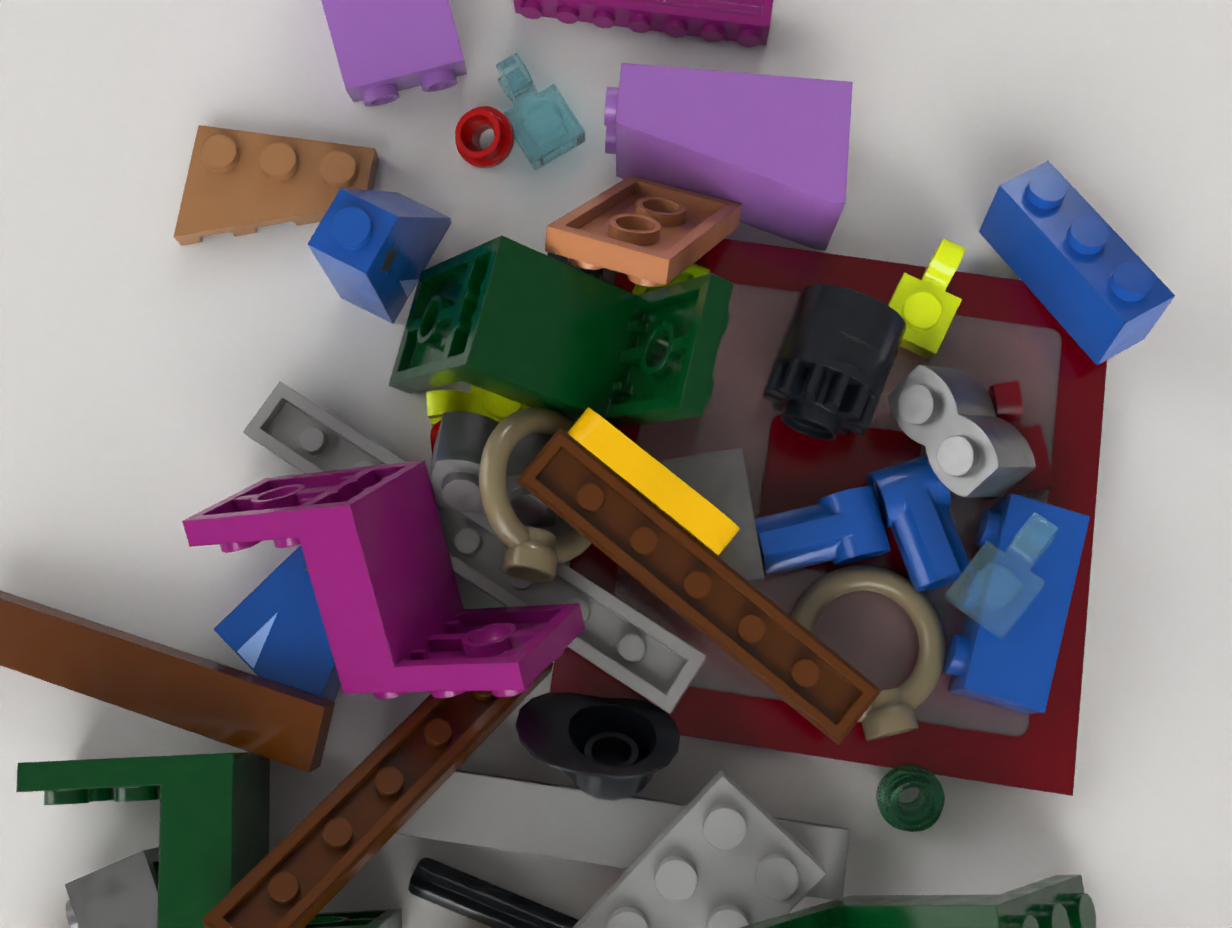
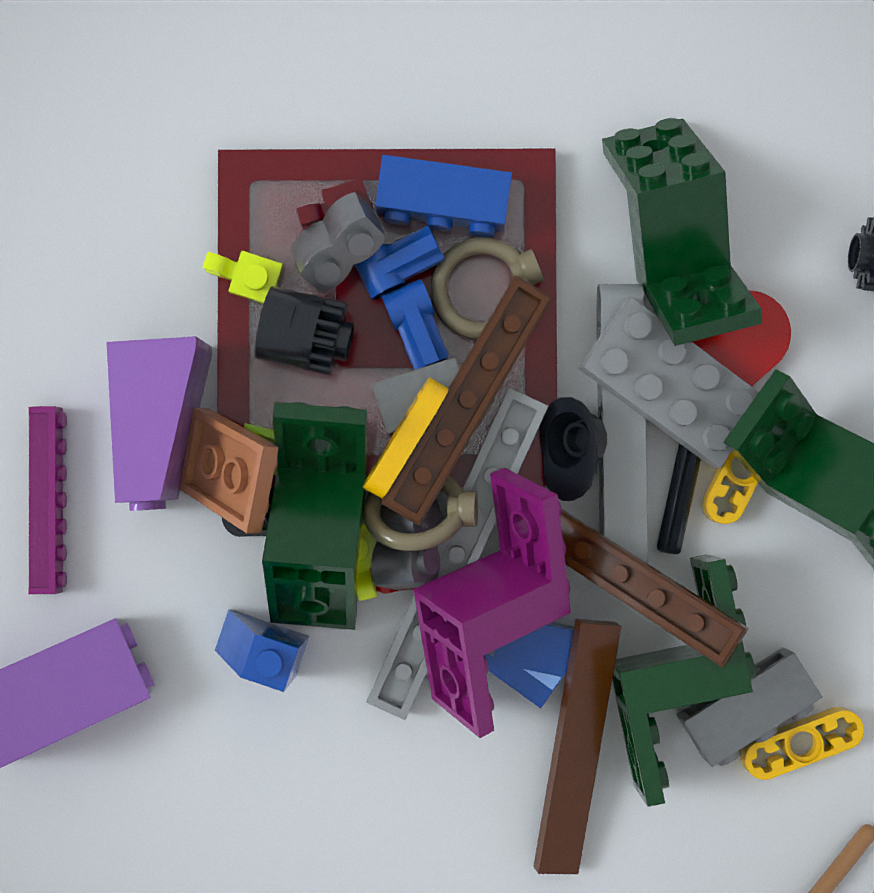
camera: 100 degrees left, 10 degrees up
medium nougat wing [173,125,379,246] -> none
red plate [455,106,514,168] -> none
clear light blue plate [496,53,585,170] -> none
clear green plate [876,764,945,832] -> none
clear light blue plate [945,512,1058,641] -> none
blue brick [979,160,1175,365] -> none

